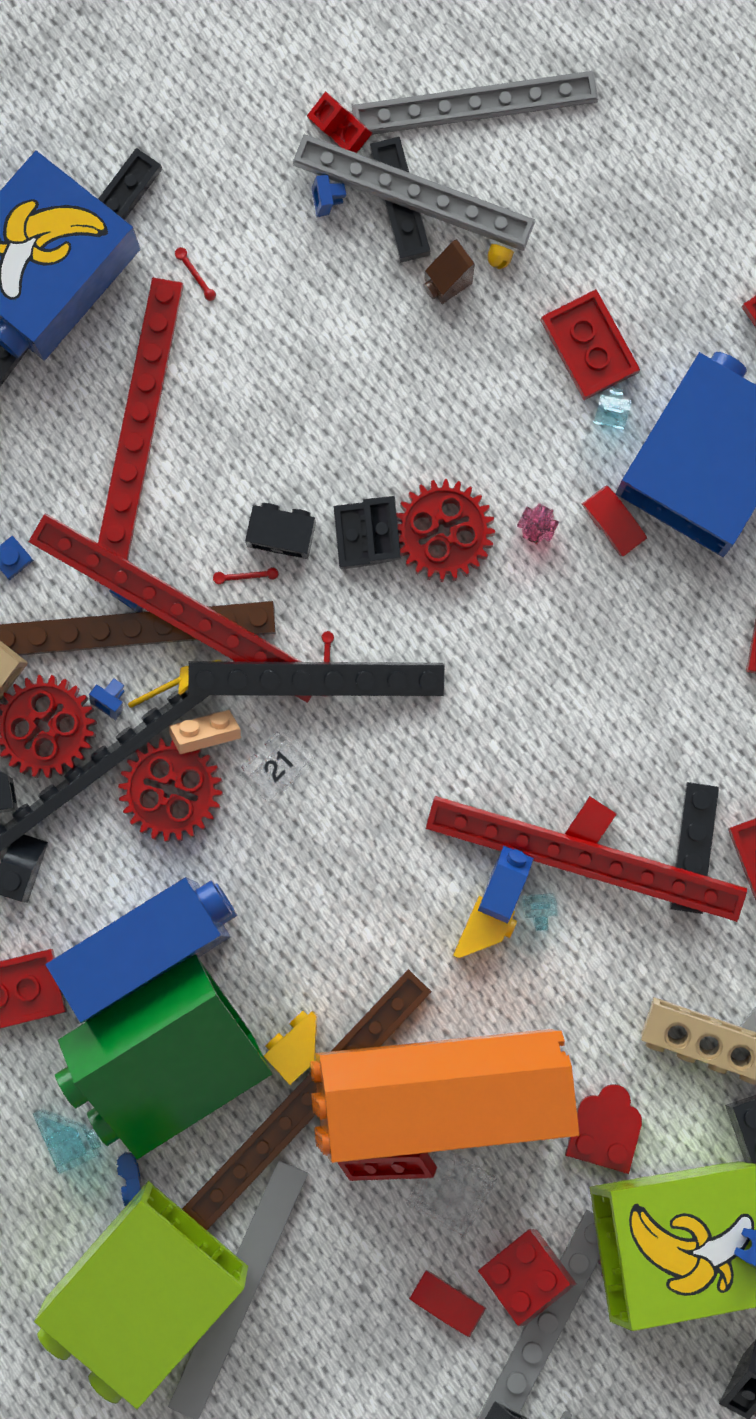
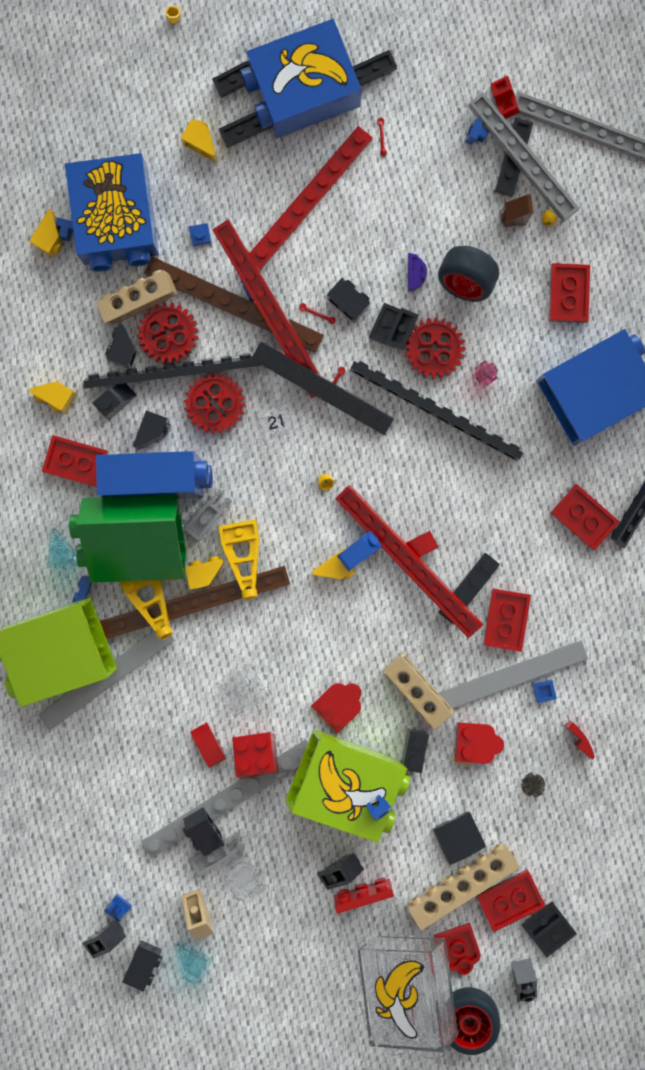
camera: 30 degrees right, 5 degrees up
blue tile [89,678,125,721] -> none
yellow piece [128,660,221,708] -> none
light nougat plate [169,710,241,754] -> none
orange panel [310,1029,579,1163] -> none
red plate [337,1152,438,1181] -> none
clear light blue tile [522,893,558,931] -> none
red slope [582,485,647,557] -> none
clear light blue tile [594,387,631,429] -> none
none -> yellow plate [120,580,173,640]
none -> black slope [133,410,171,449]
none -> light grey hinge [184,490,232,542]
none -> yellow plate [218,519,260,600]
none -> yellow hinge [318,473,334,490]
none -> black plate [350,361,523,461]
none -> dark purple plate [408,253,427,292]
none -> black wheel [438,246,499,302]

